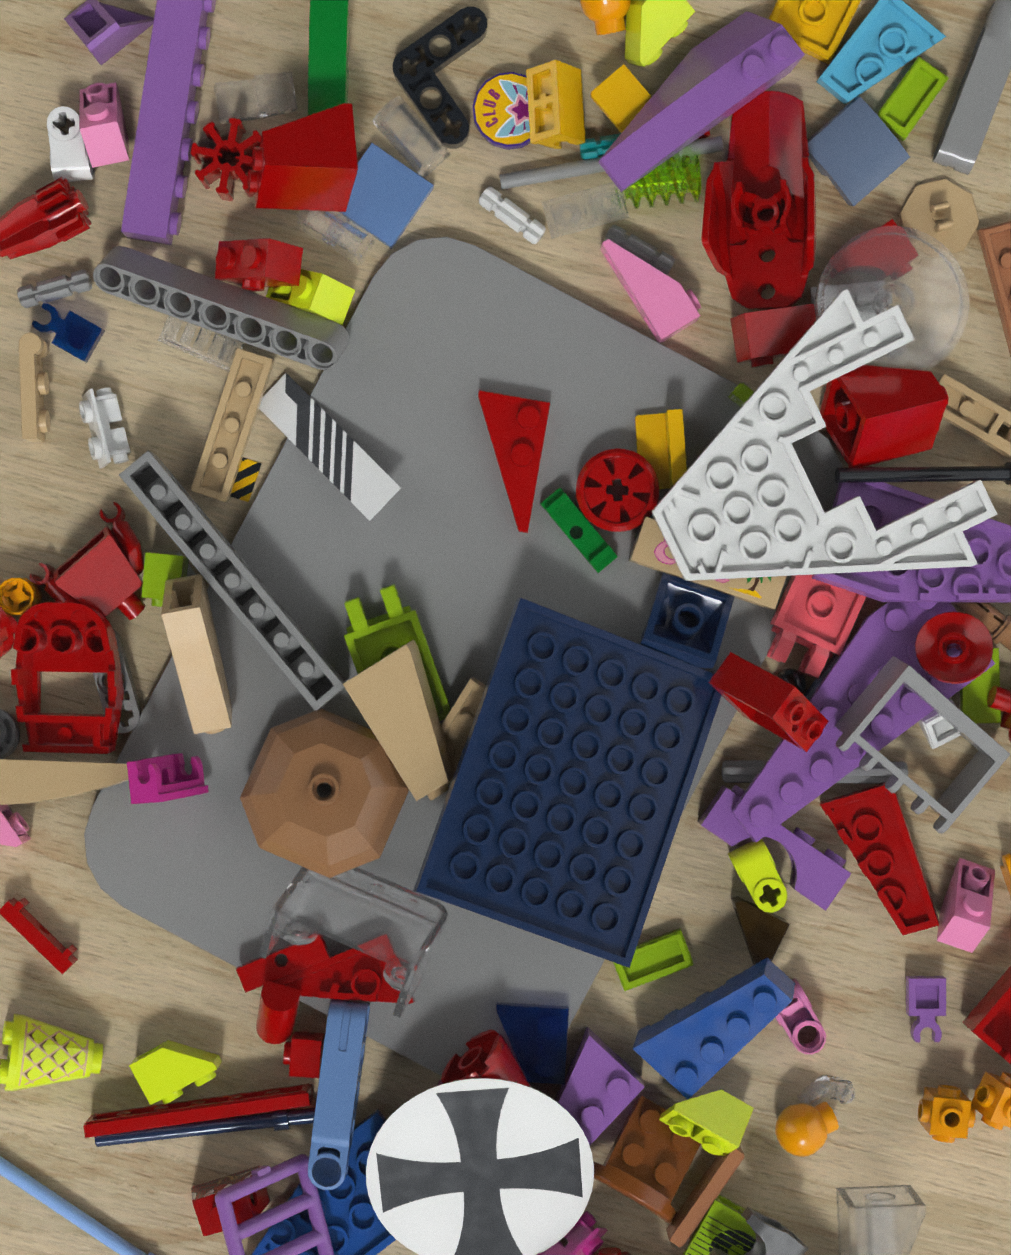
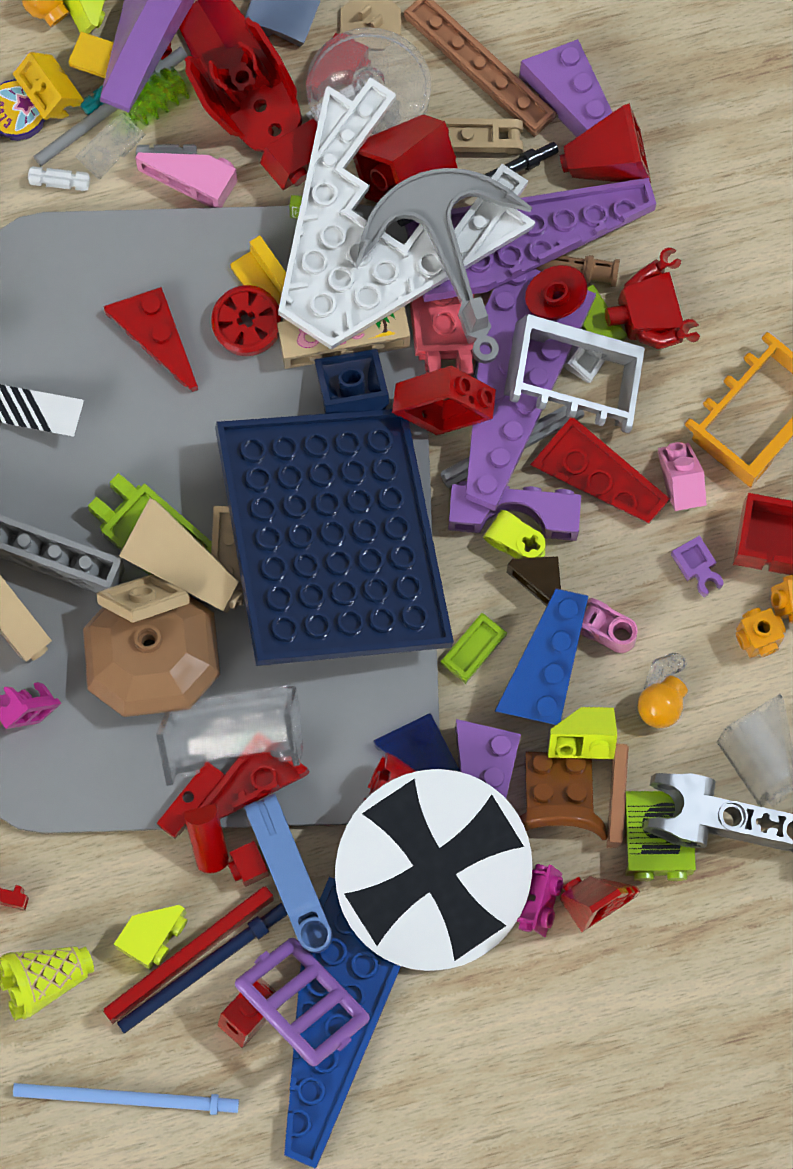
camera: 35 degrees left, 15 degrees down
green piece [540,488,618,574] -> none
none -> tan plate [96,574,189,623]
none -> light grey piece [354,168,532,364]

